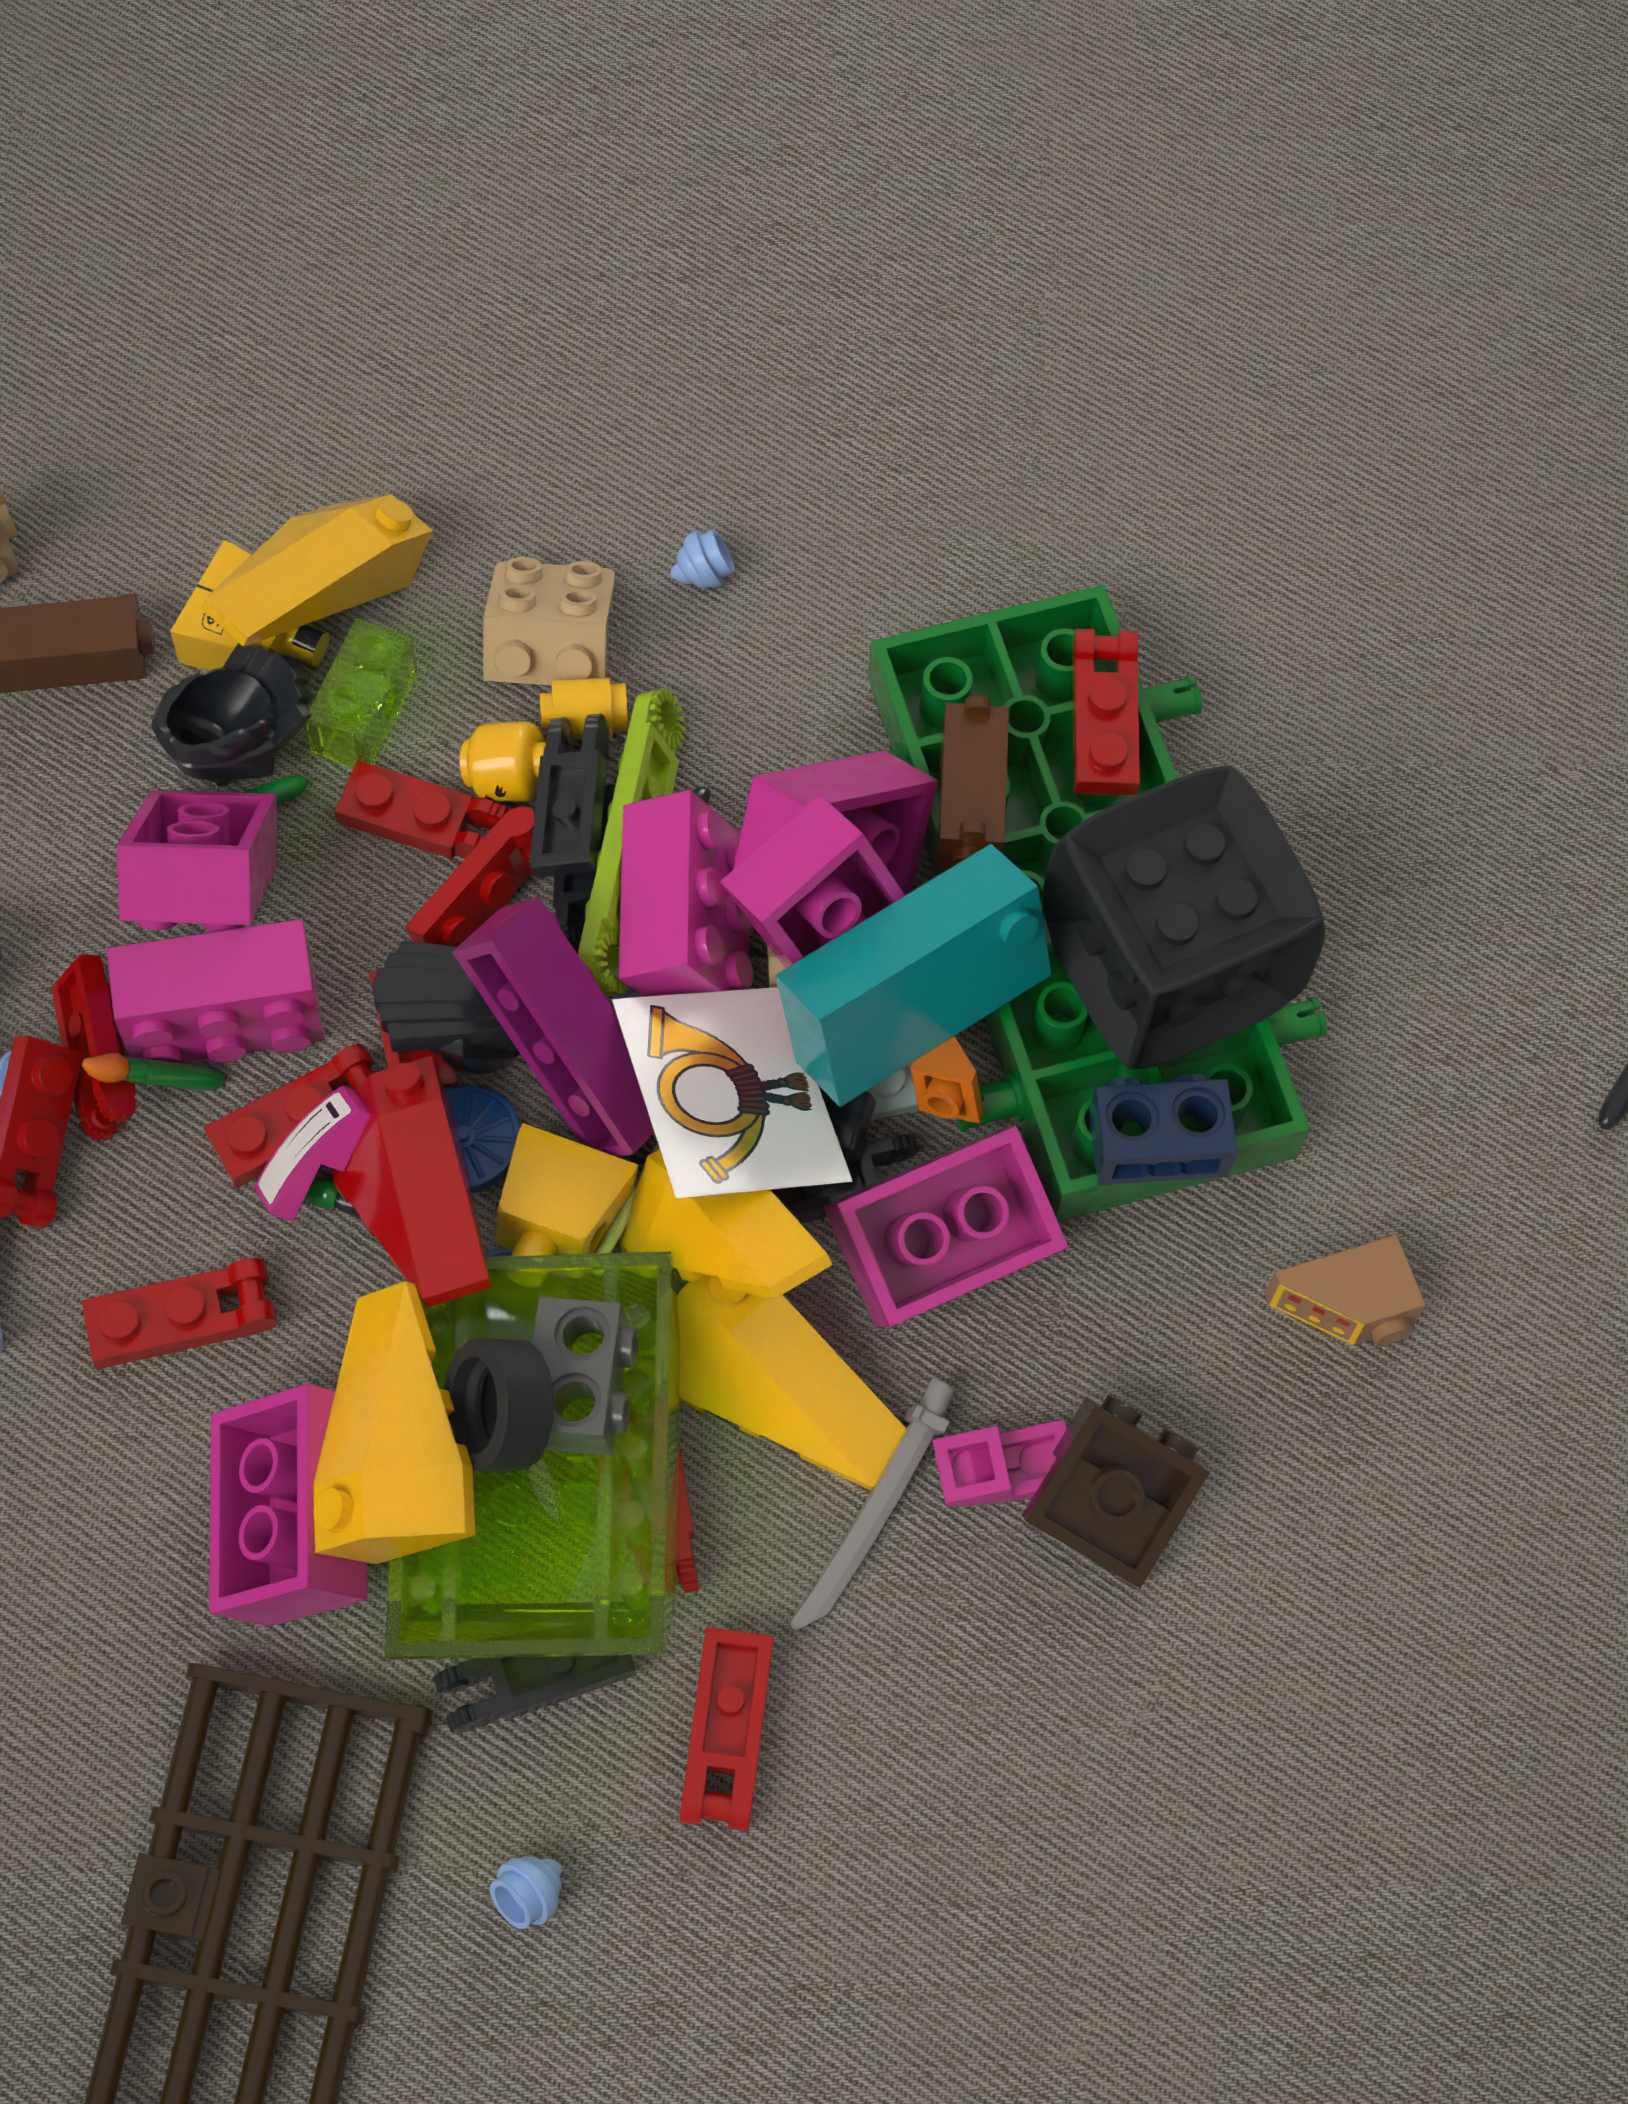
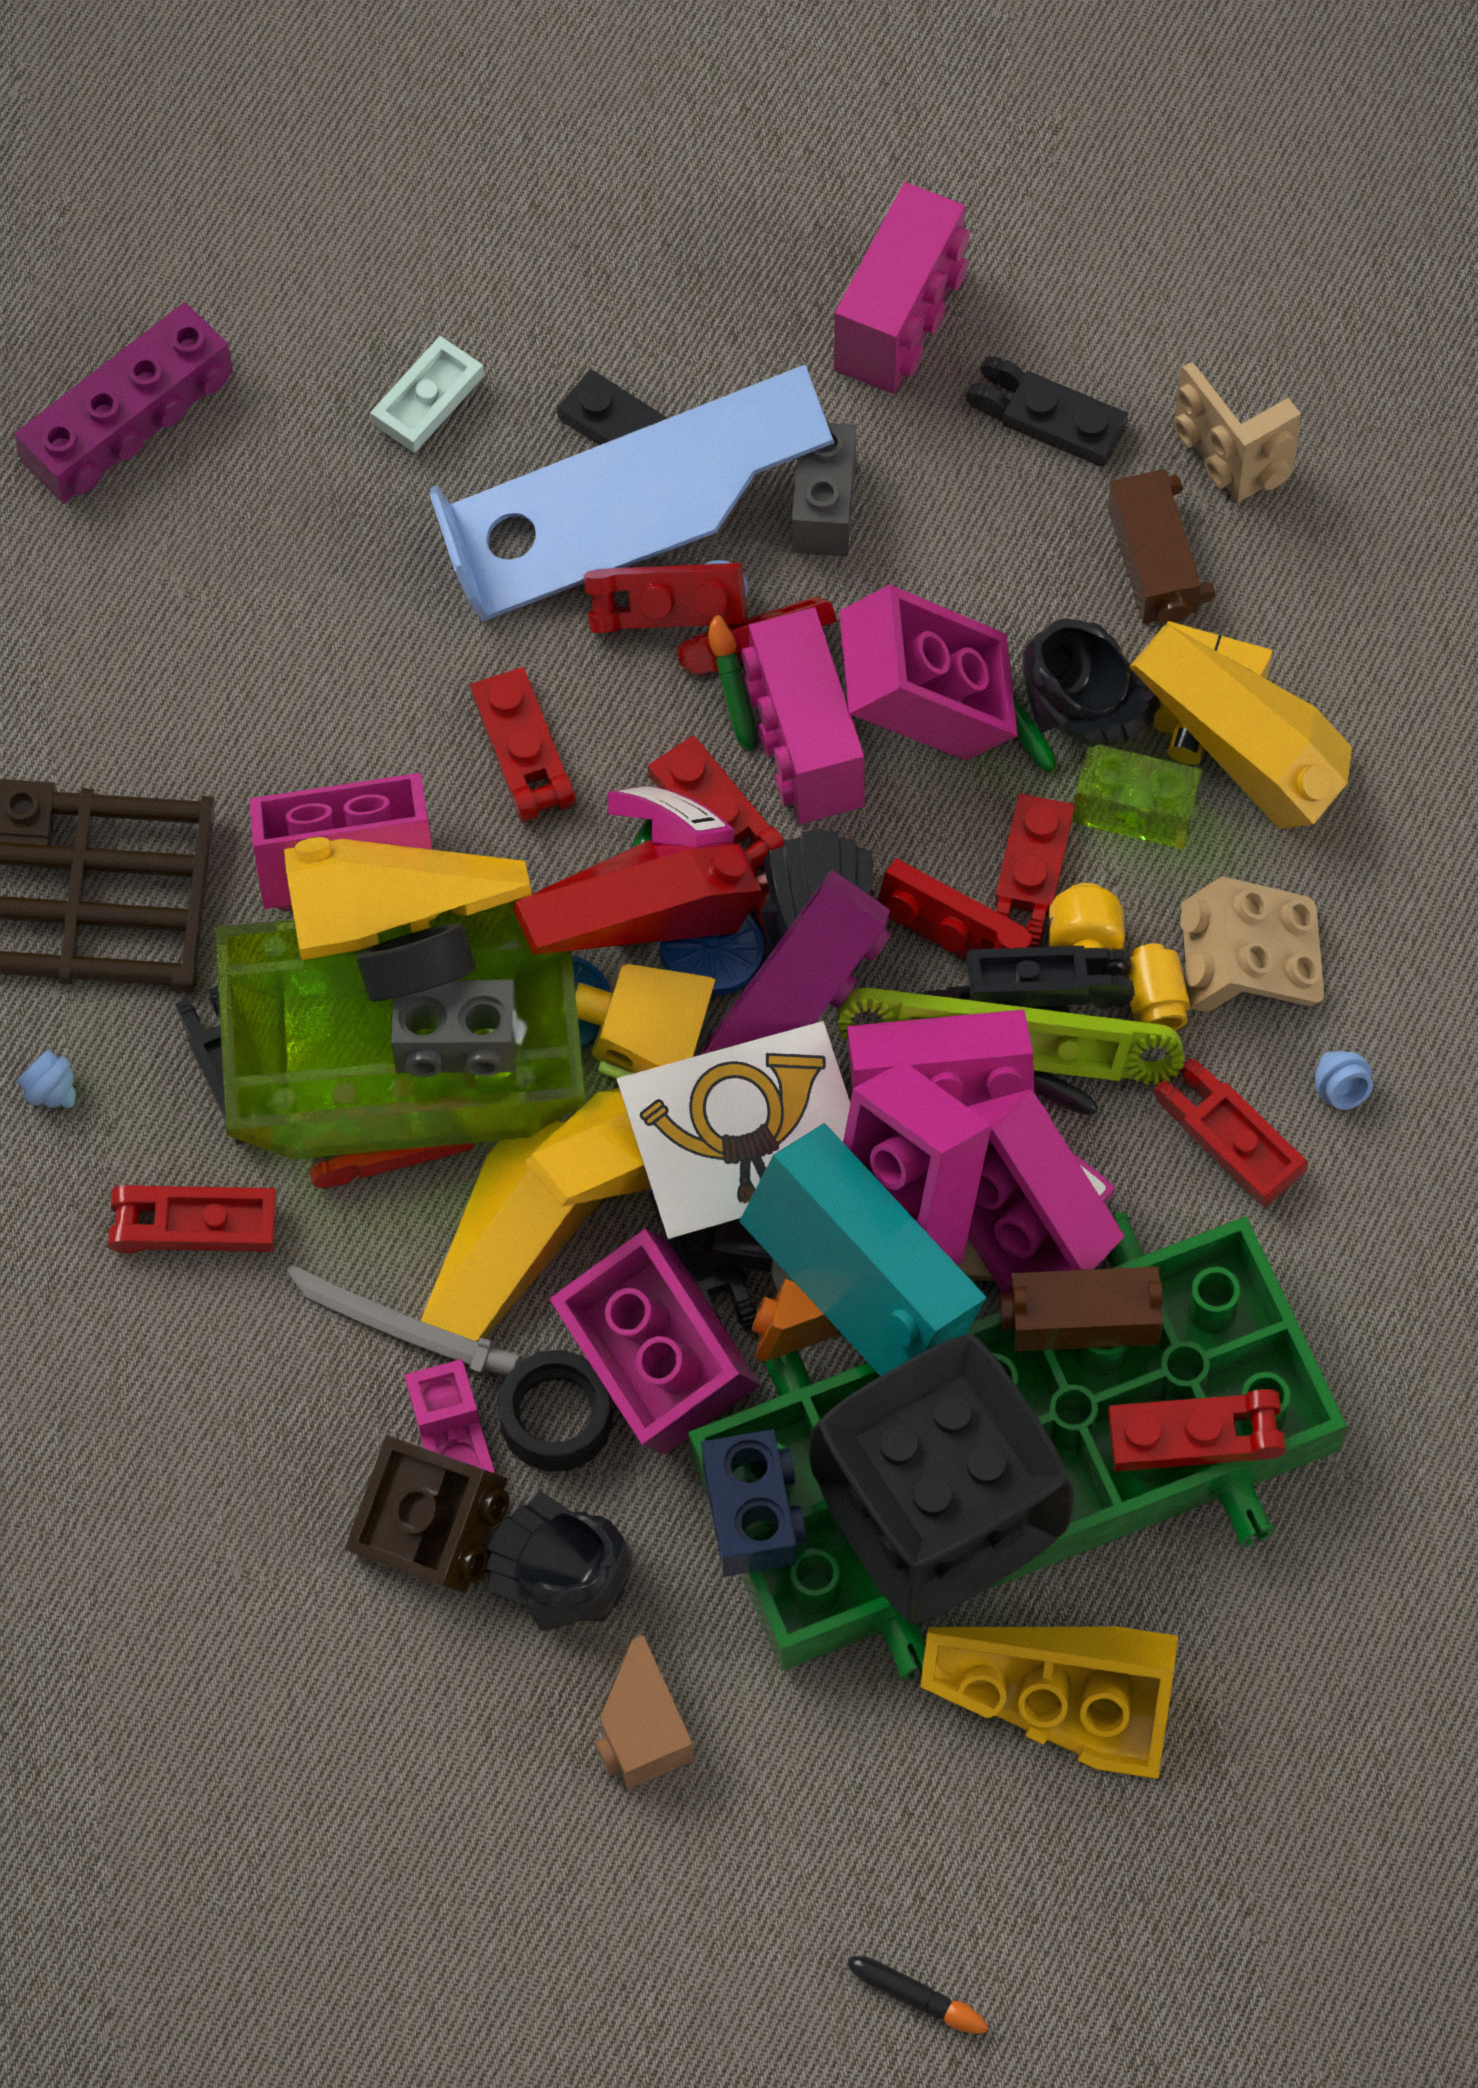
camera: 90 degrees right, 0 degrees up
none -> black hair [485,1491,633,1631]
none -> black tyre [498,1350,613,1472]
none -> yellow wedge [920,1626,1178,1779]
none -> red hinge [1153,1058,1309,1208]

